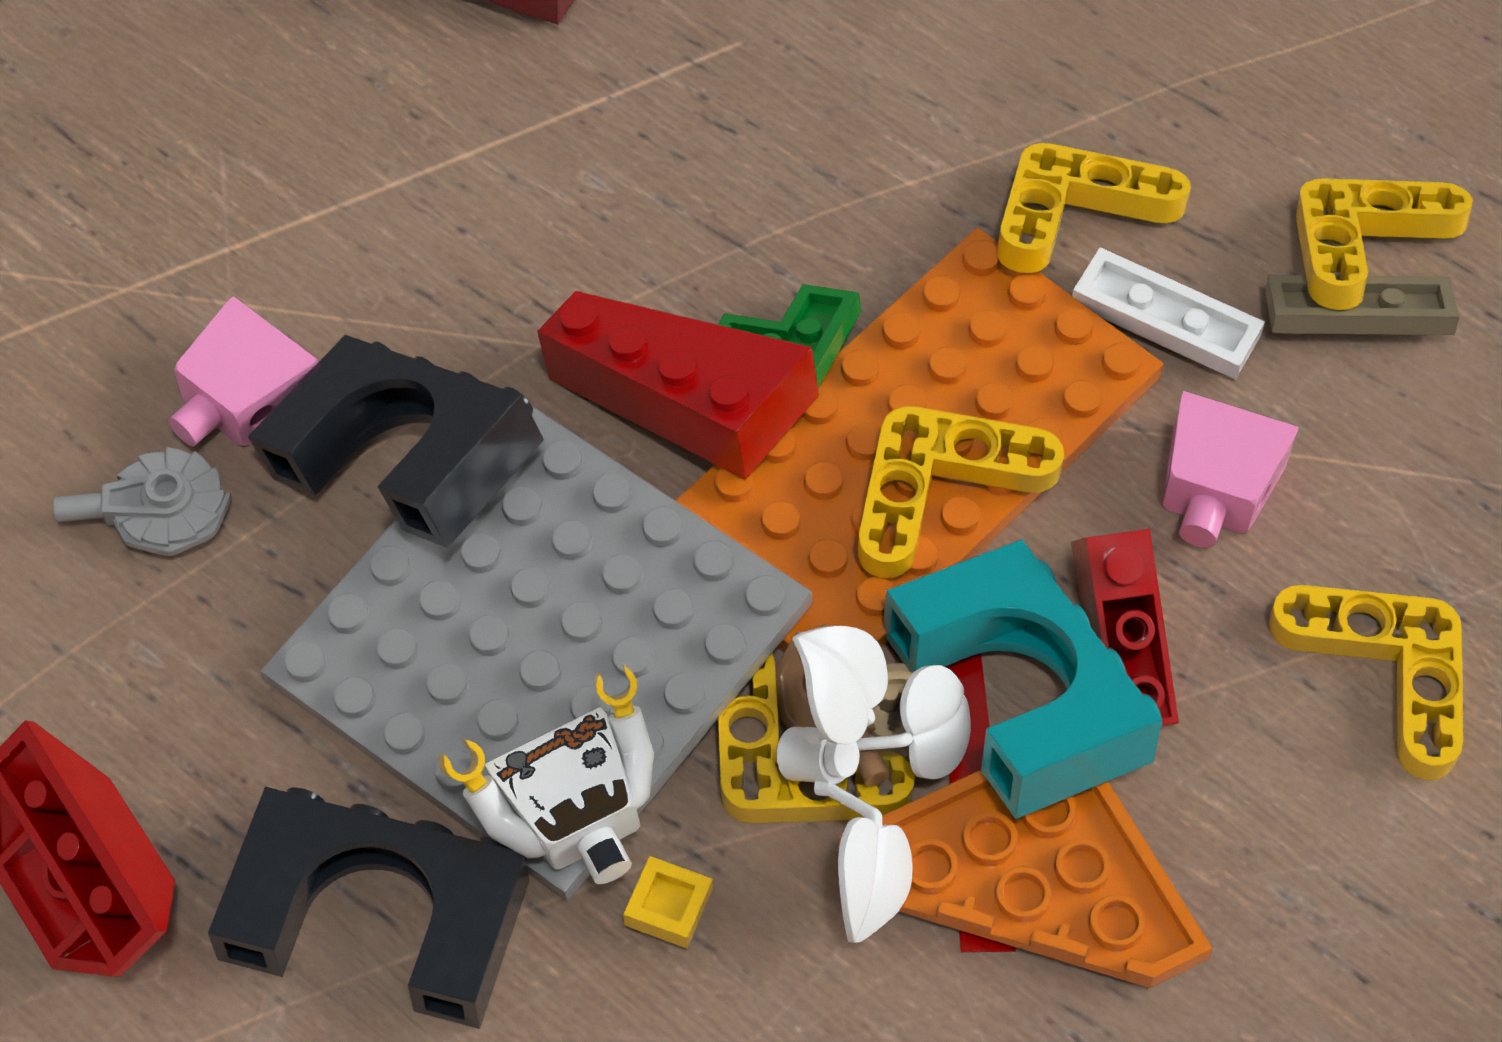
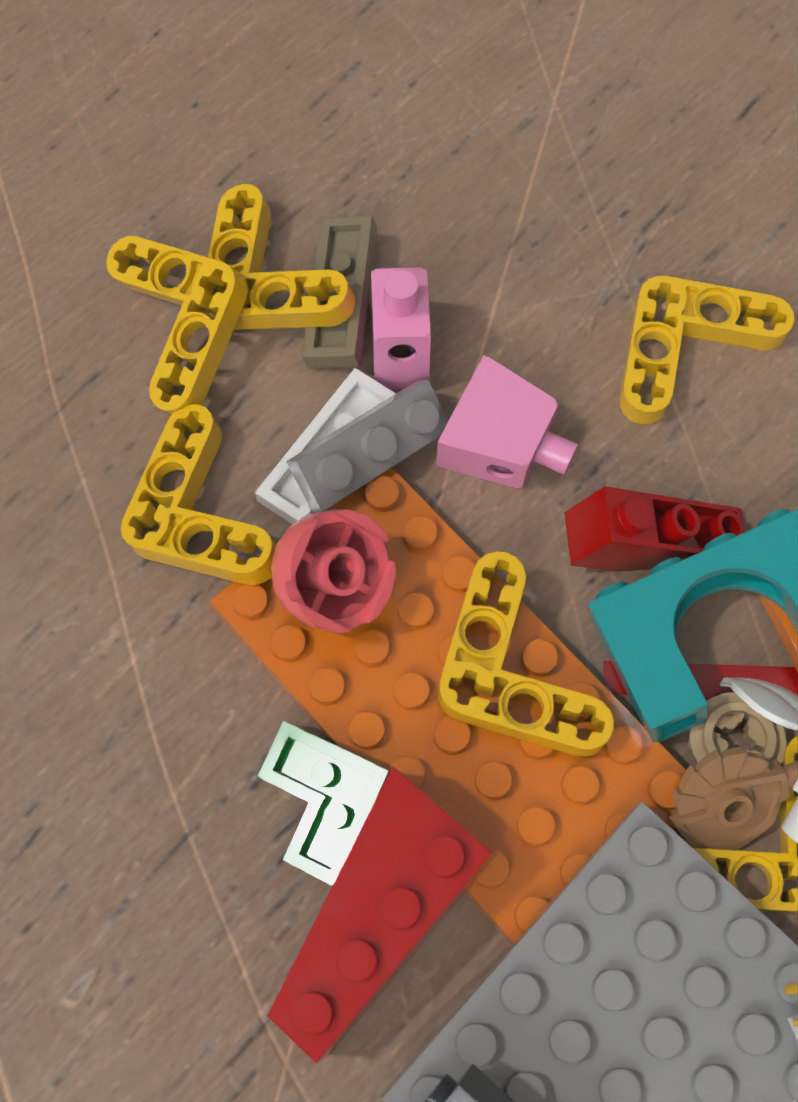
camera: 85 degrees left, 10 degrees up
none -> yellow beam [106,236,248,415]
none -> coral cylinder [271,509,396,633]
none -> light grey plate [286,379,448,512]
none -> bright pink torso [371,267,431,392]

